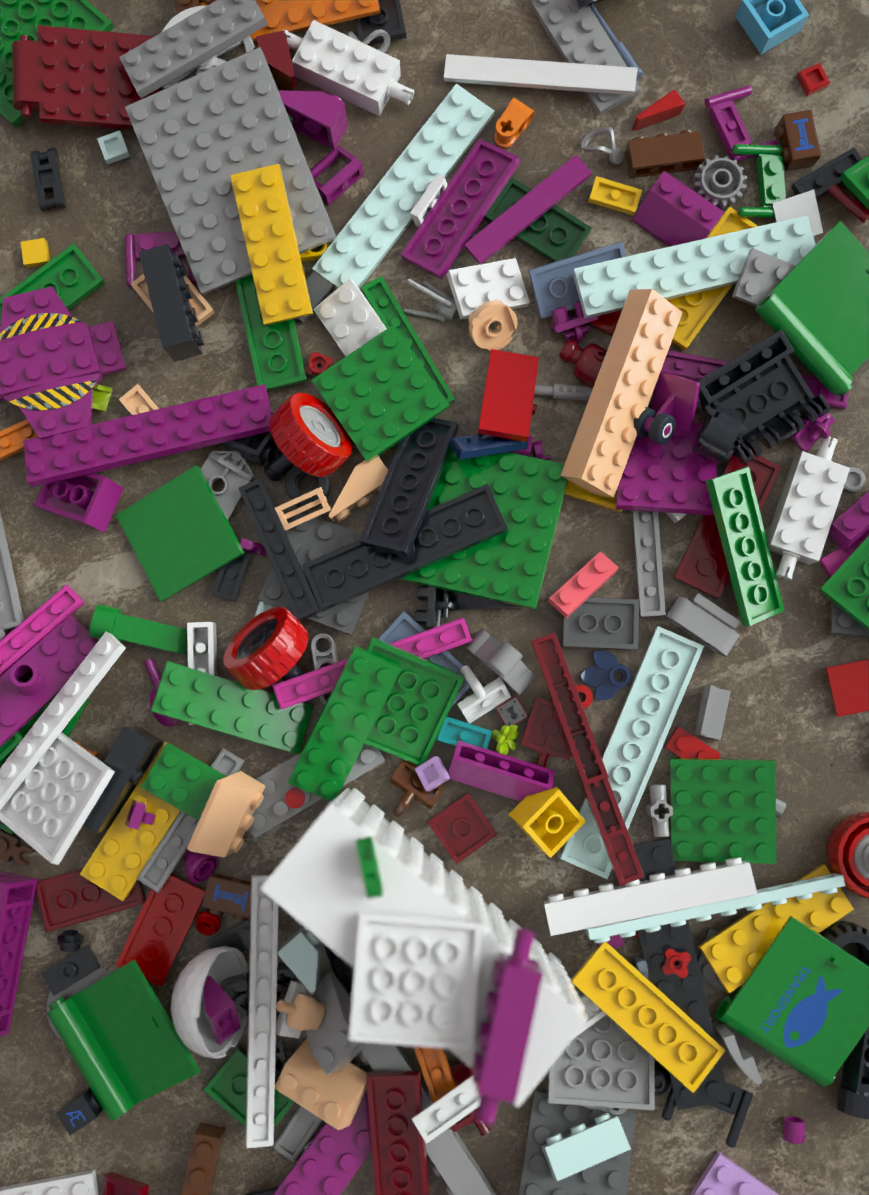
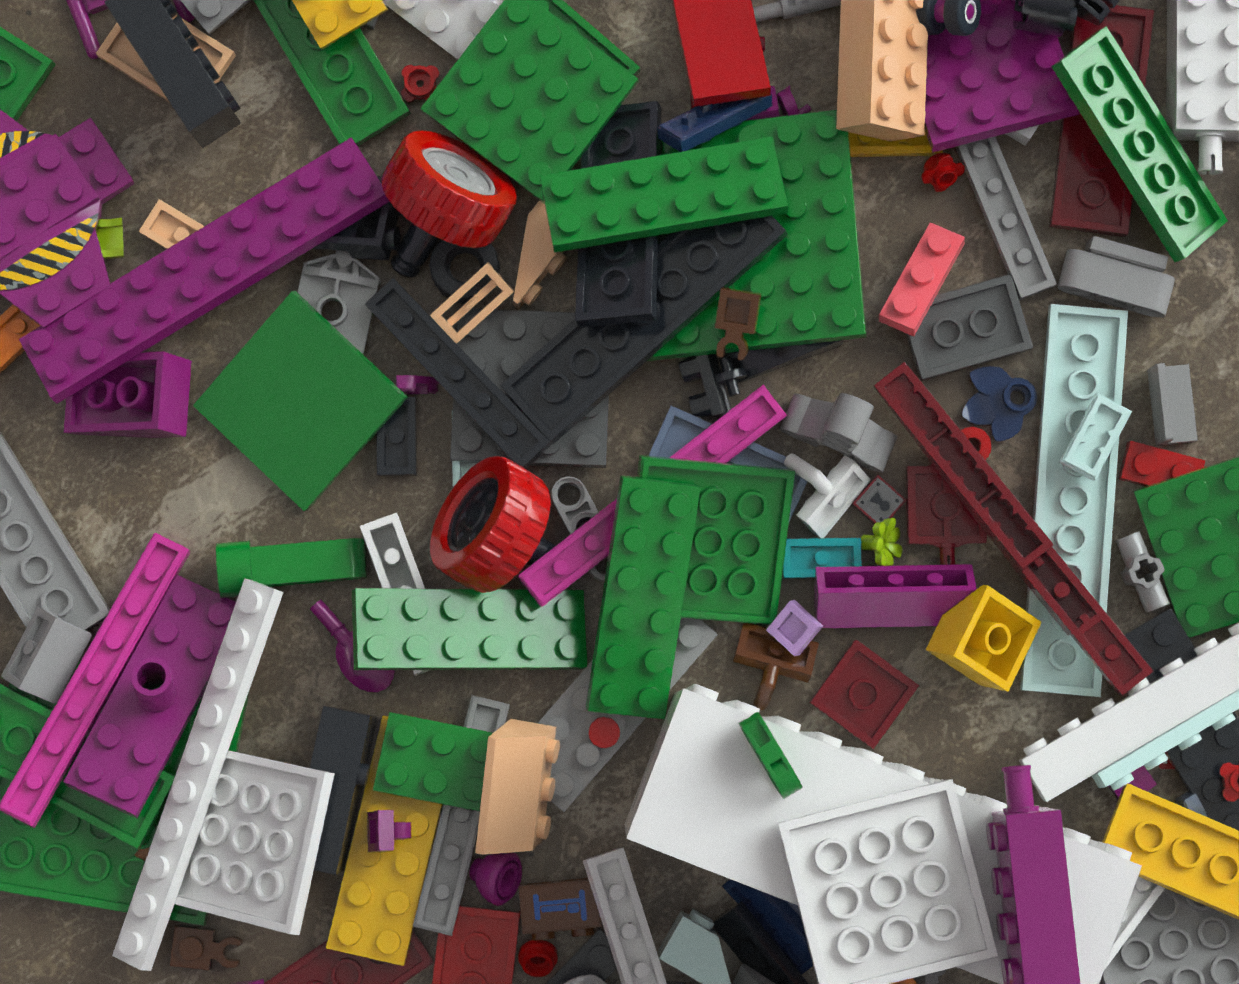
camera: 20 degrees left, 0 degrees up
none -> green plate [540,137,788,253]
none -> reddish brown plate [715,288,761,360]
none -> red plate [921,153,965,192]
none -> light aqua plate [1059,393,1132,481]

